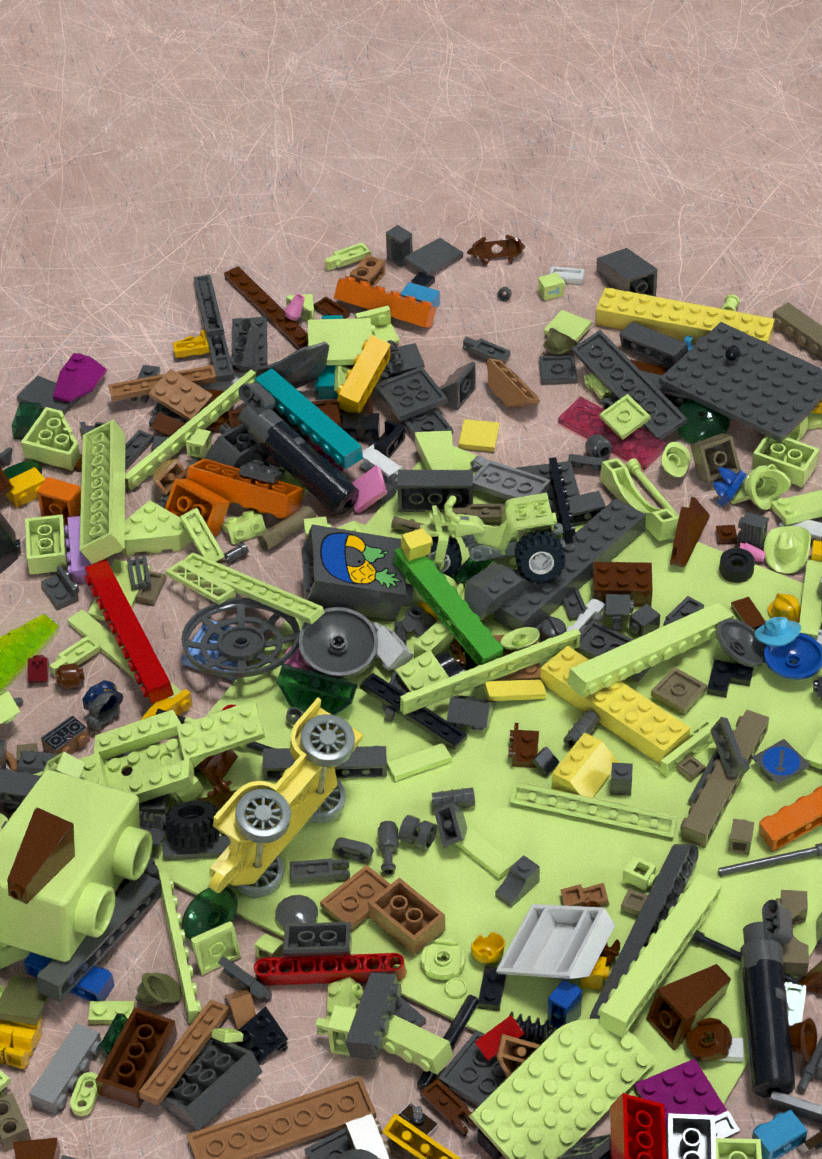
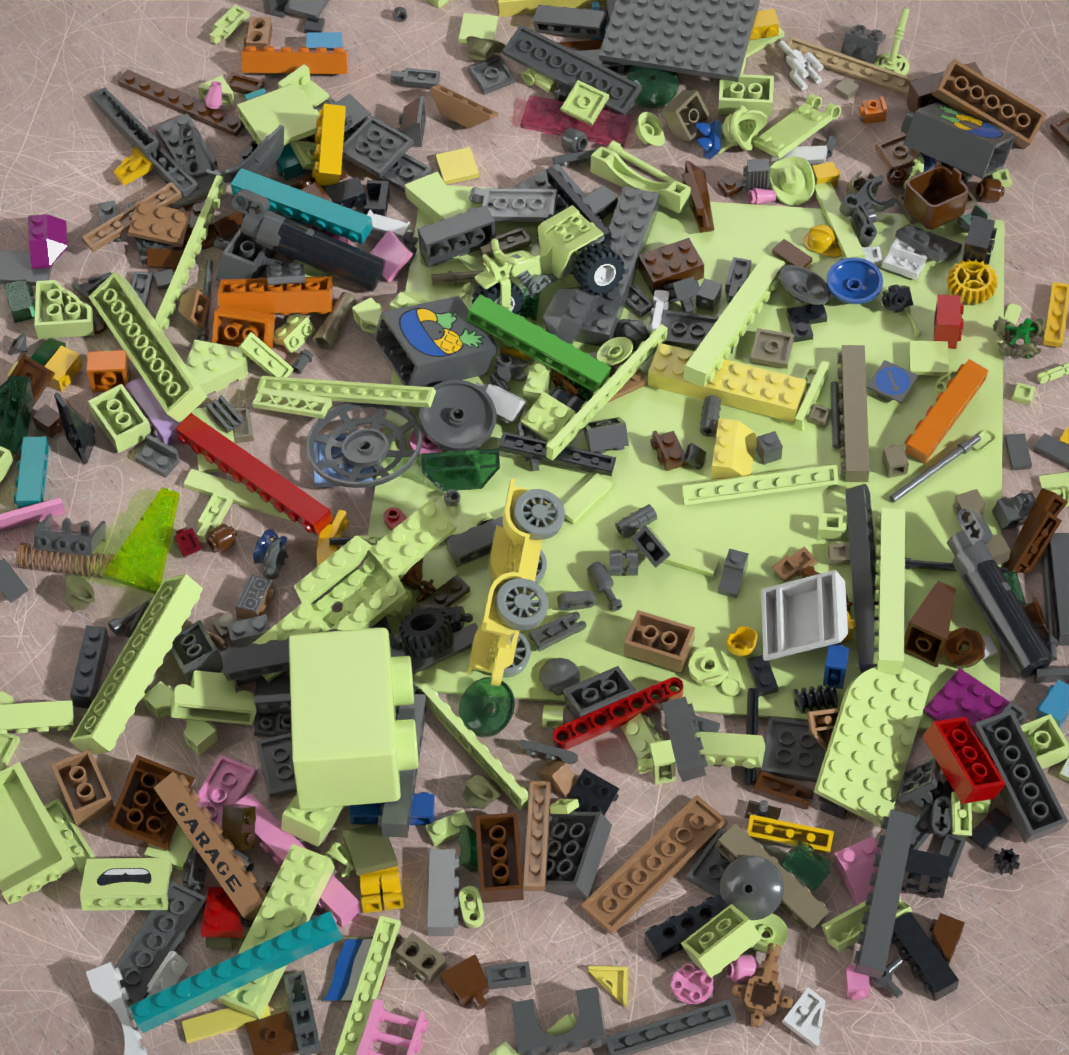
camera: 25 degrees left, 10 degrees up
reddish brown slope [7,807,75,904] -> none
yellowish green slope [42,752,85,779] -> none
yellowish green brick [186,428,212,459] -> none
yellowish green plate [191,921,241,975] -> none
medium nougat plate [320,865,391,931] -> none
light yellow brick [401,528,433,561] -> none
red tile [475,1015,525,1060] -> none
light yellow tile [483,680,547,701] -> none
dark grey hinge [710,717,750,779] -> none
black tyre [719,548,755,583] -> none
black hinge [725,345,741,361] -> none
medium azure hat [755,617,801,647] -> none

